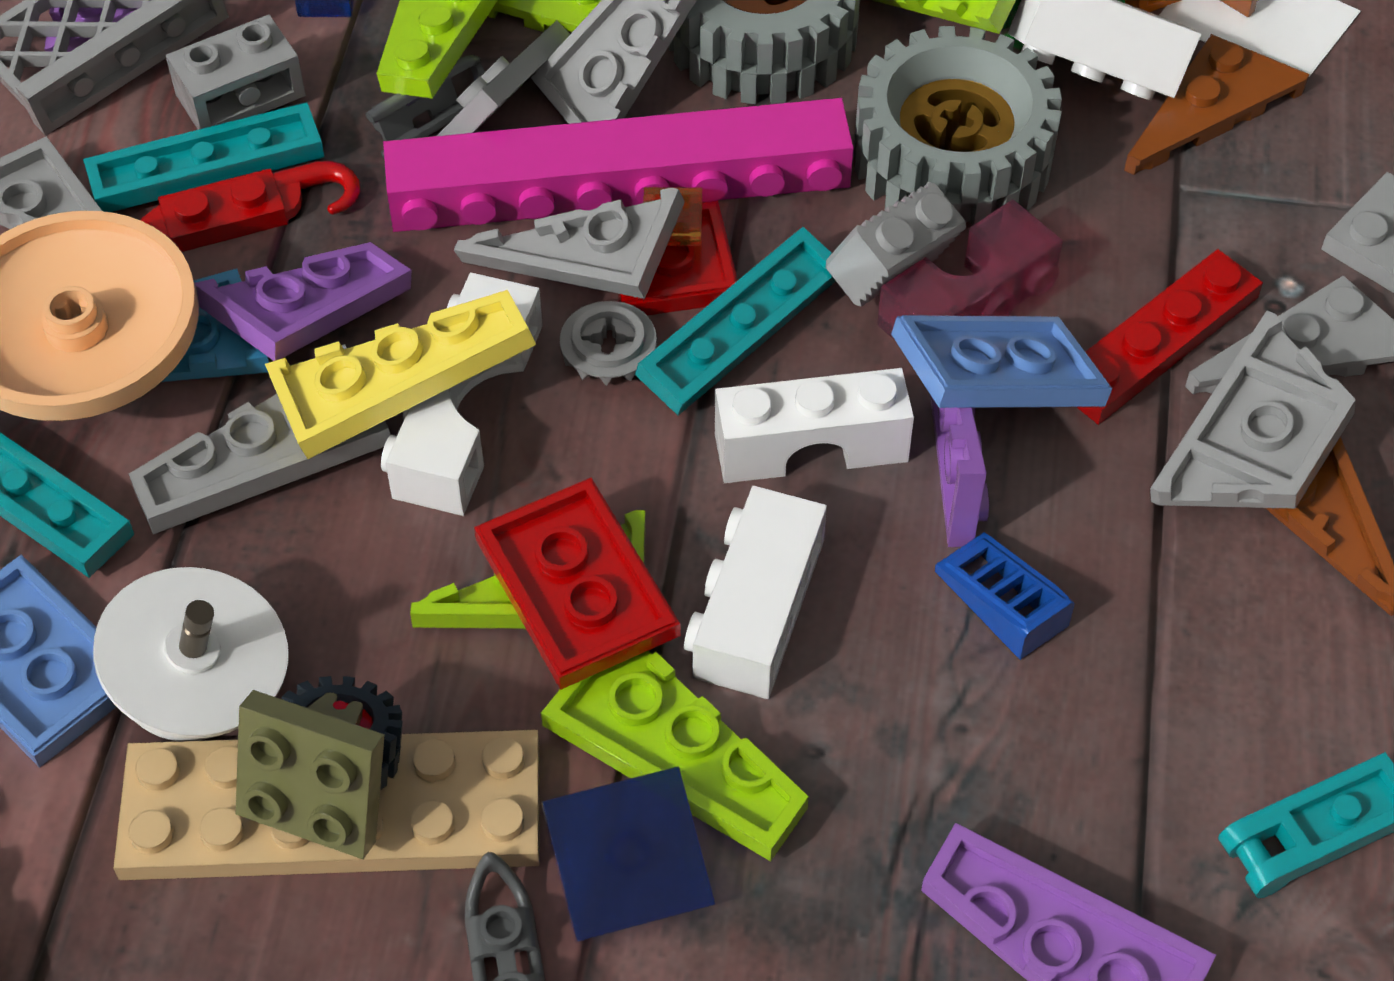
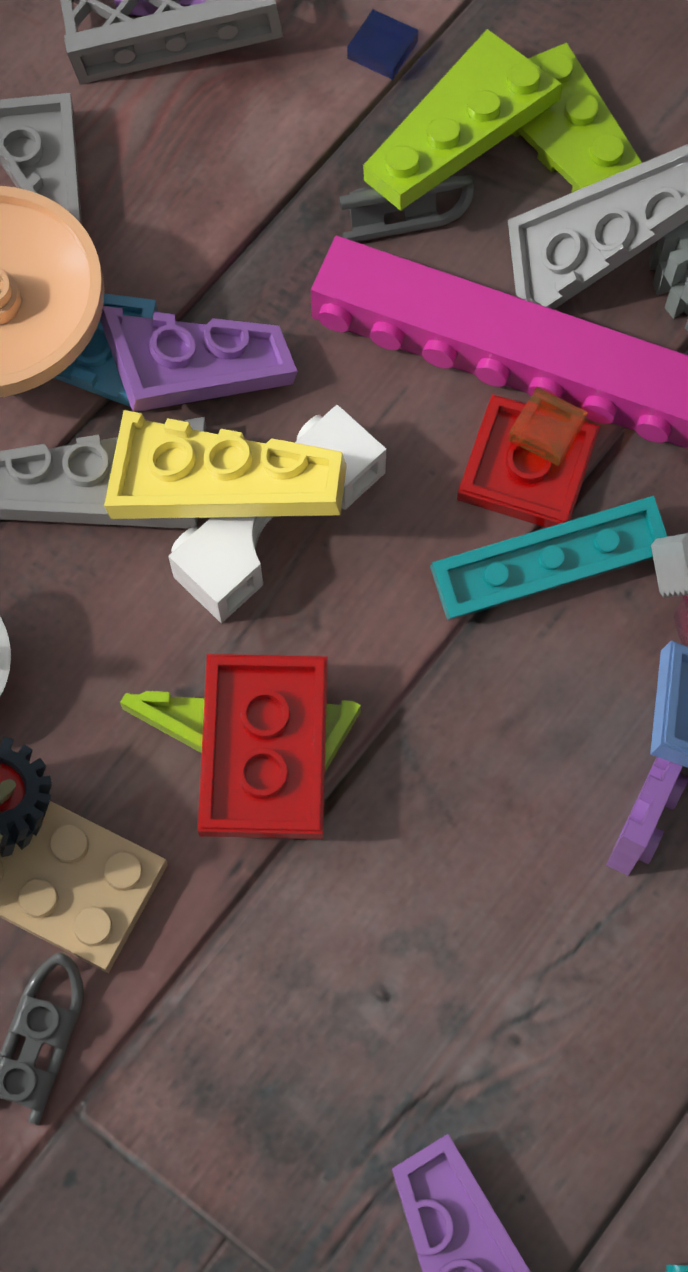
camera: 30 degrees right, 15 degrees up
teal plate [83,102,325,212] -> none
red plate [140,161,360,252] -> none
light grey brick [165,14,306,130] -> none
light grey wing [437,20,570,136] -> none
light grey wing [454,188,685,299] -> none
lime wing [541,651,809,862] -> none
clear blue plate [541,766,715,942] -> none
light grey gear [560,301,657,386] -> none
white brick [684,485,827,700] -> none
white arch [715,368,914,483] -> none
blue slope [935,532,1075,660] -> none

